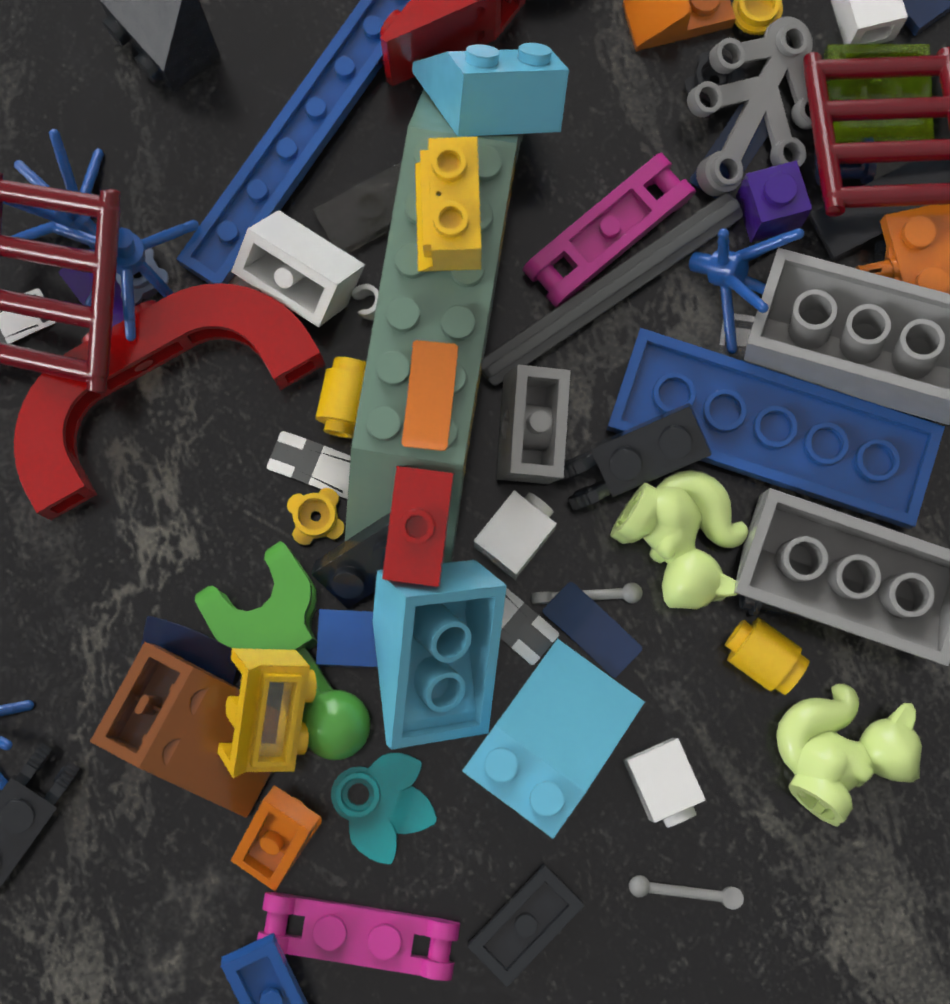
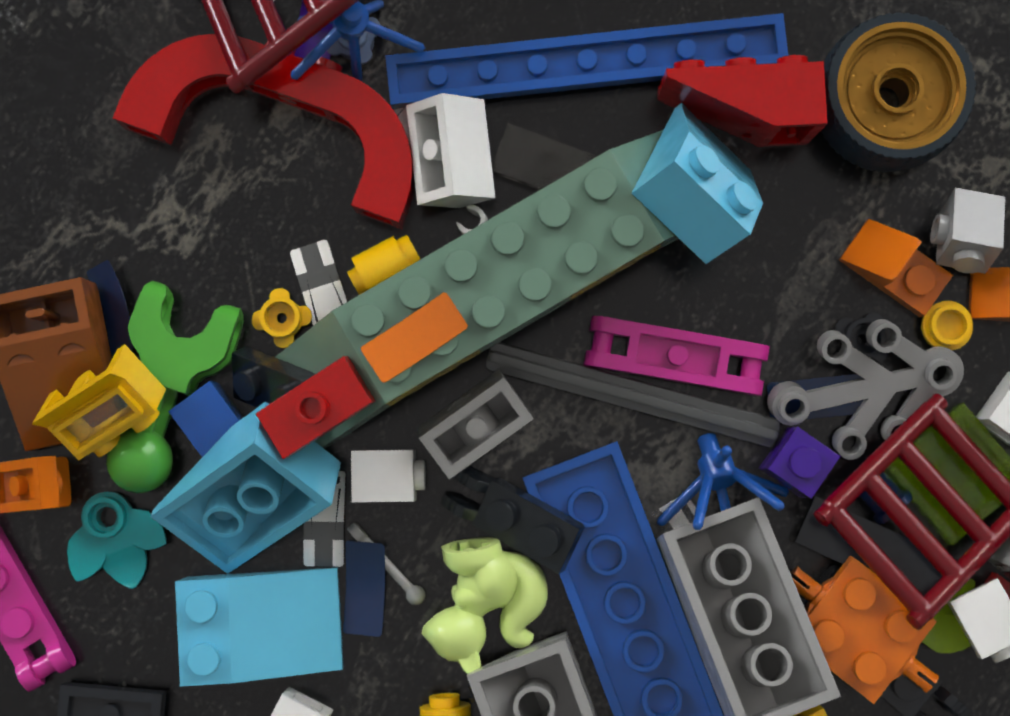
camera: 50 degrees right, 5 degrees up
yellow window [415,137,481,272] -> none

